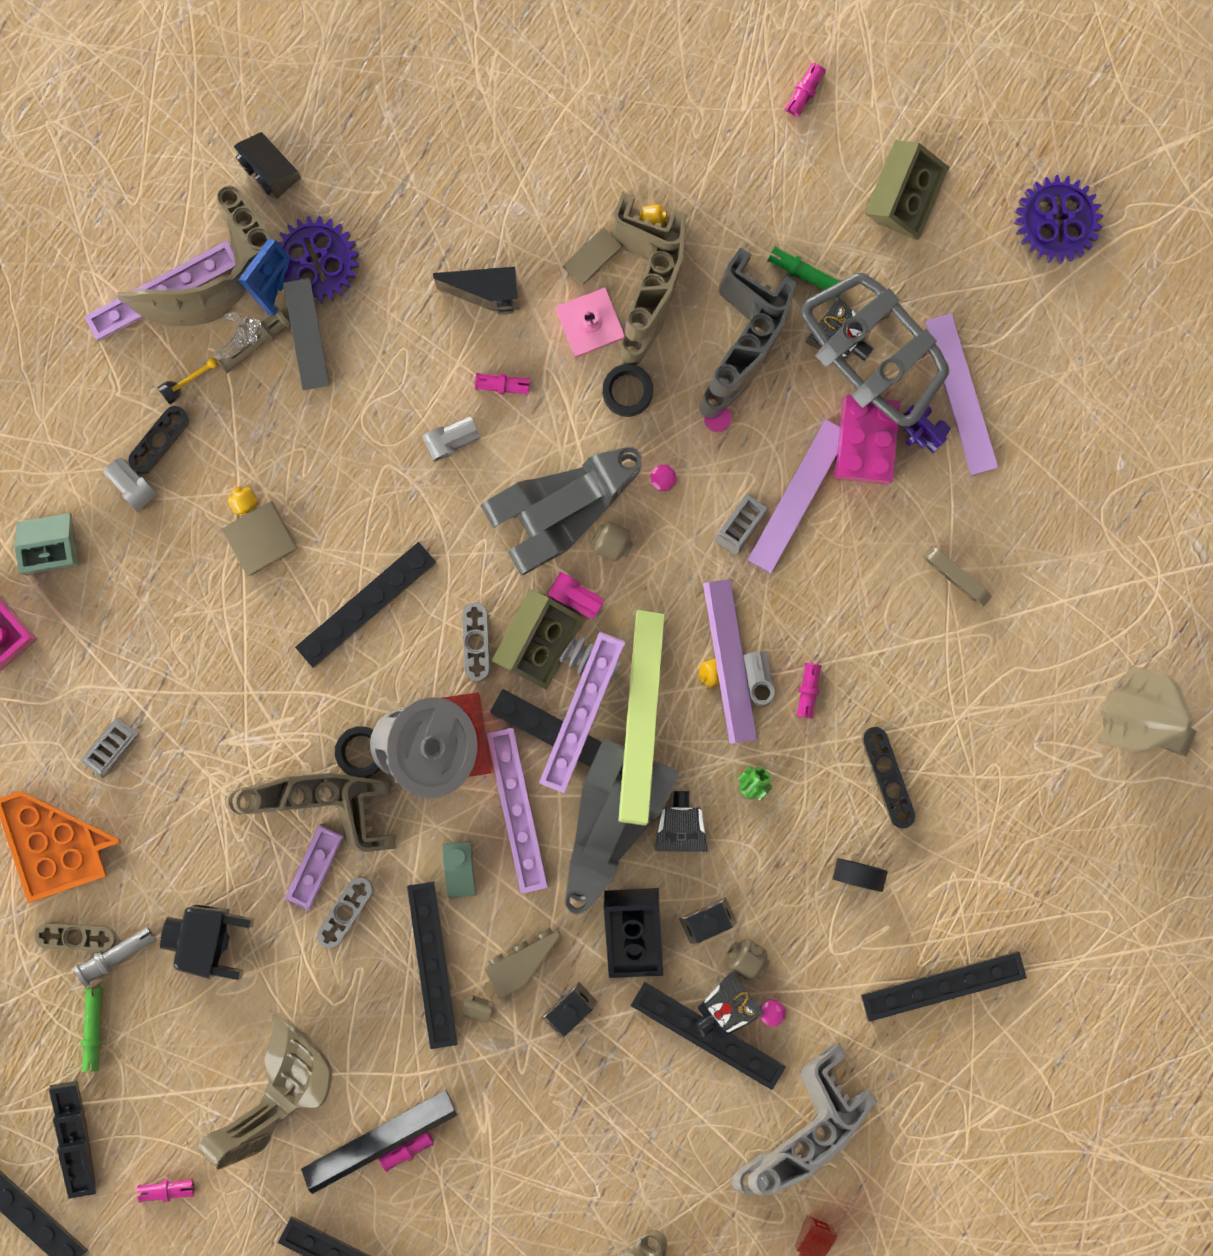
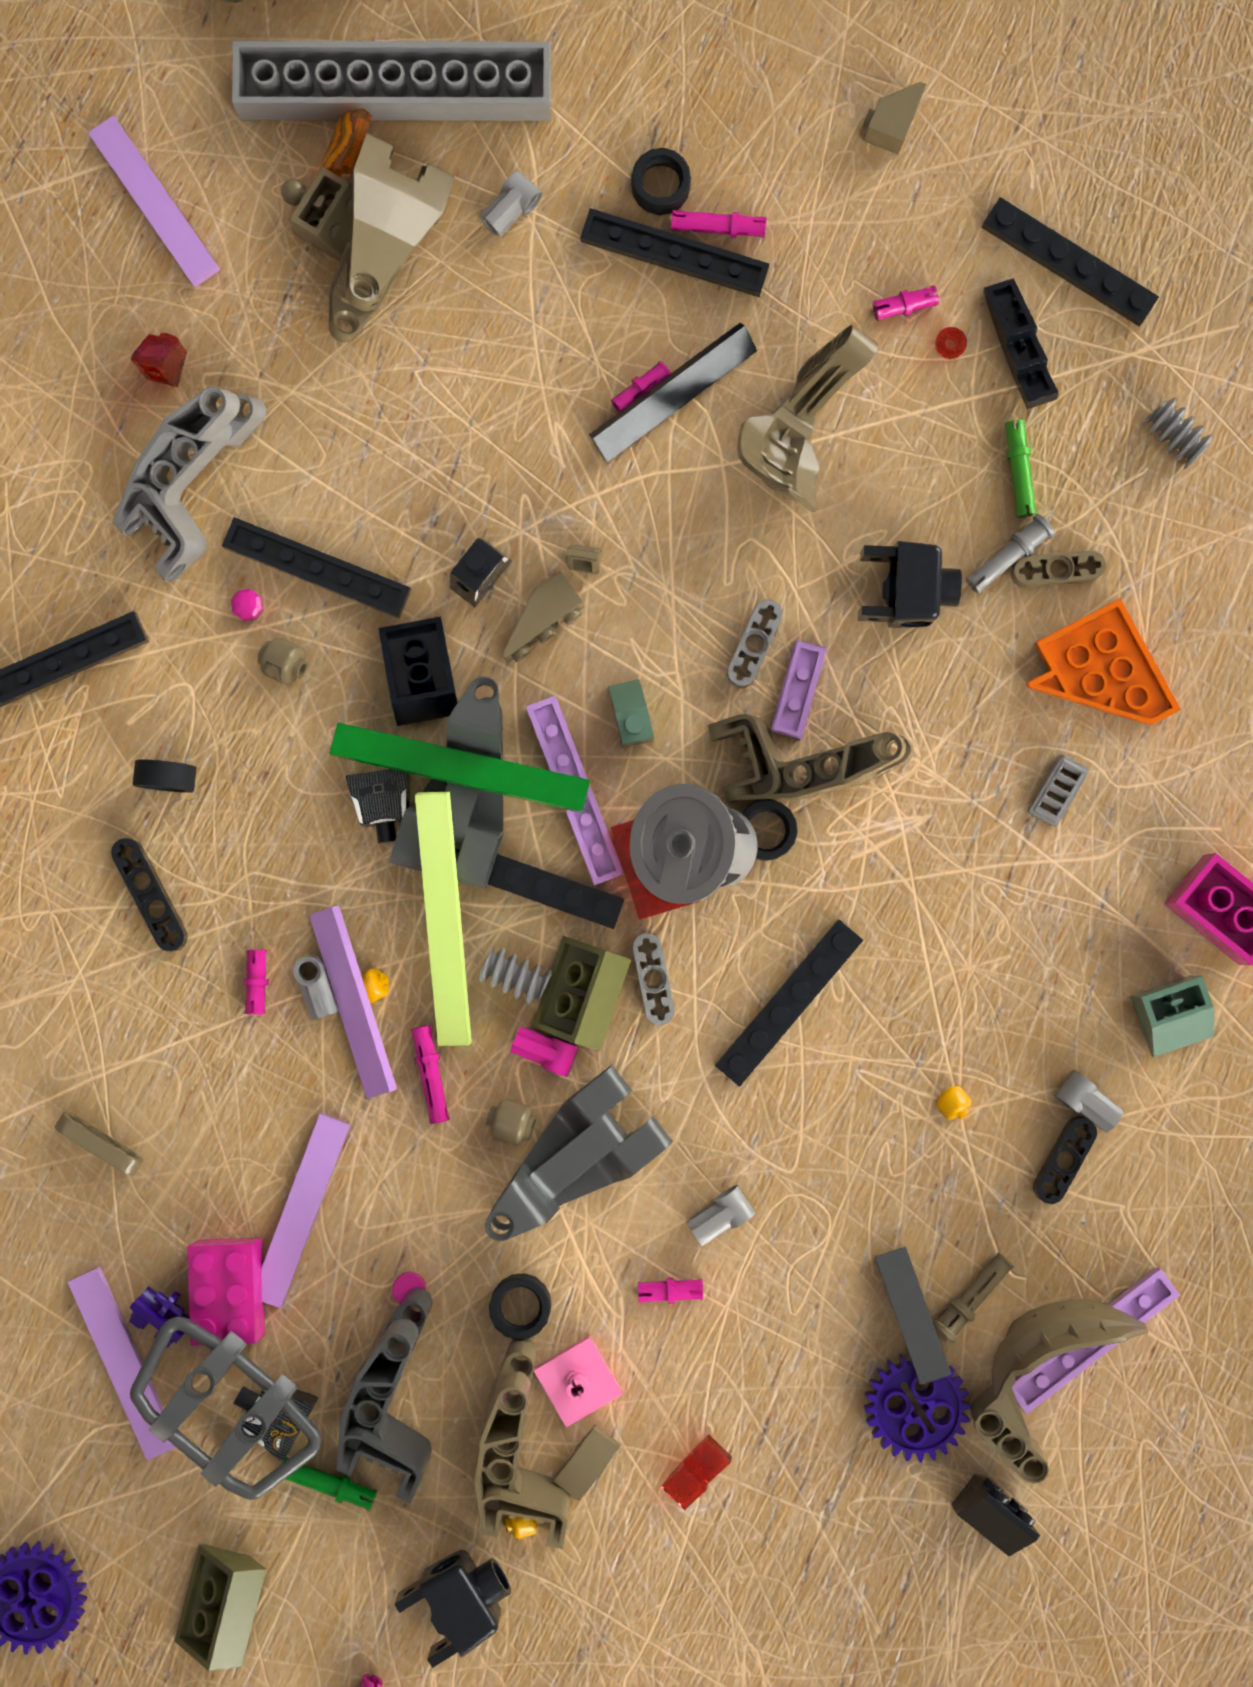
camera: 170 degrees right, 0 degrees up
hinge [157,358,218,405] -> none
clear helmet [213,311,261,359] -> none
dark tan slope [222,501,298,576] -> none
blue wing [238,239,290,315] -> none
black plate [407,881,458,1049] -> none
black slope [433,267,519,315] -> none
lavender plate [539,631,625,793] -> none
dark pink tile [650,465,676,492] -> none
black torso [679,897,737,944] -> none
torso [694,971,764,1038] -> none
light grey slope [715,494,769,555] -> none
bright green gear [737,766,773,801] -> none
none -> green tile [329,723,590,813]
none -> black piece [394,1550,511,1668]
none -> dark pink pin [410,1025,450,1124]
none -> clear red slope [661,1434,732,1510]
none -> clear red plate [935,327,967,359]

